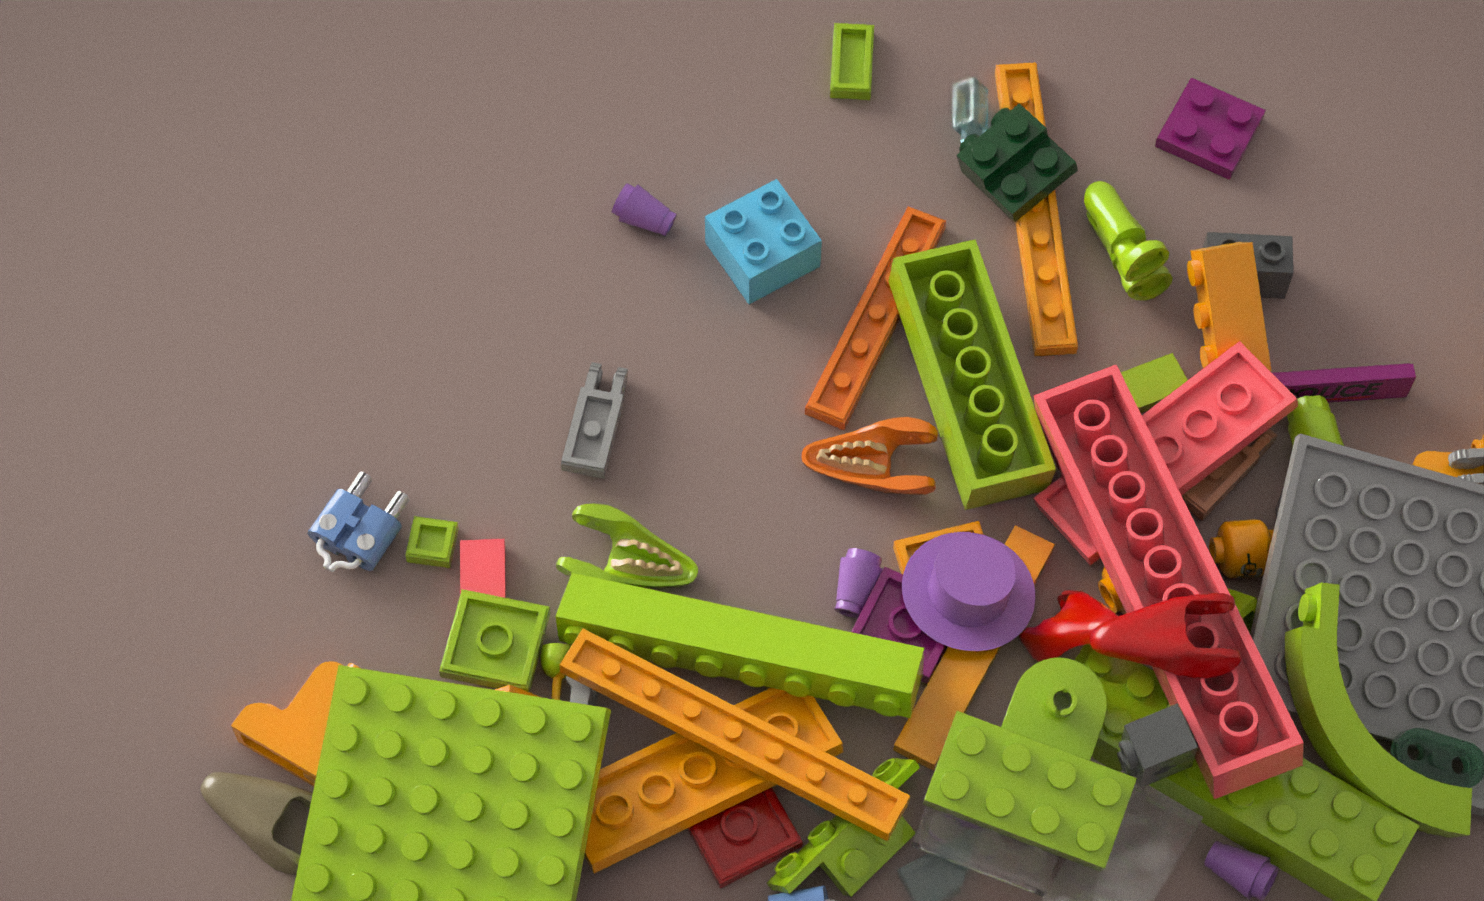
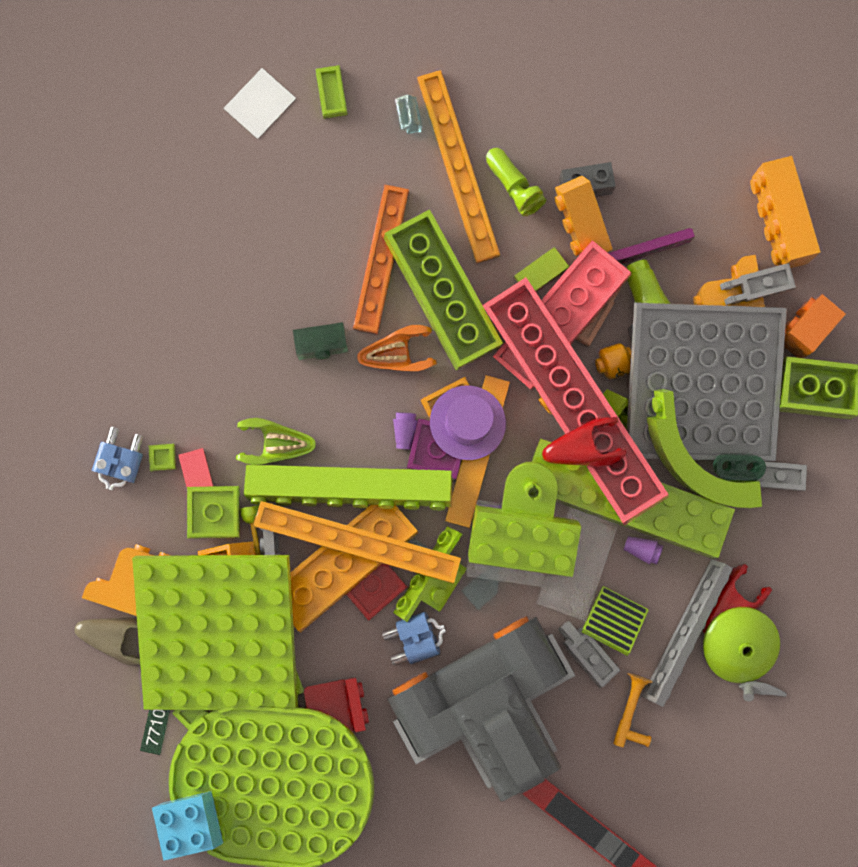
camera: 15 degrees left, 20 degrees up
light grey hinge [561,362,628,478] -> none
medium lavender cone [611,183,677,236] -> none
medium azure brick [705,179,822,304] -> none
dark green plate [956,103,1078,222] -> none
red animal [1019,590,1118,662] -> none
dark grey brick [1117,703,1198,788] -> none
magenta plate [1155,77,1266,180] -> none
none -> white sticker [223,68,296,139]
none -> clear green brick [293,322,348,360]

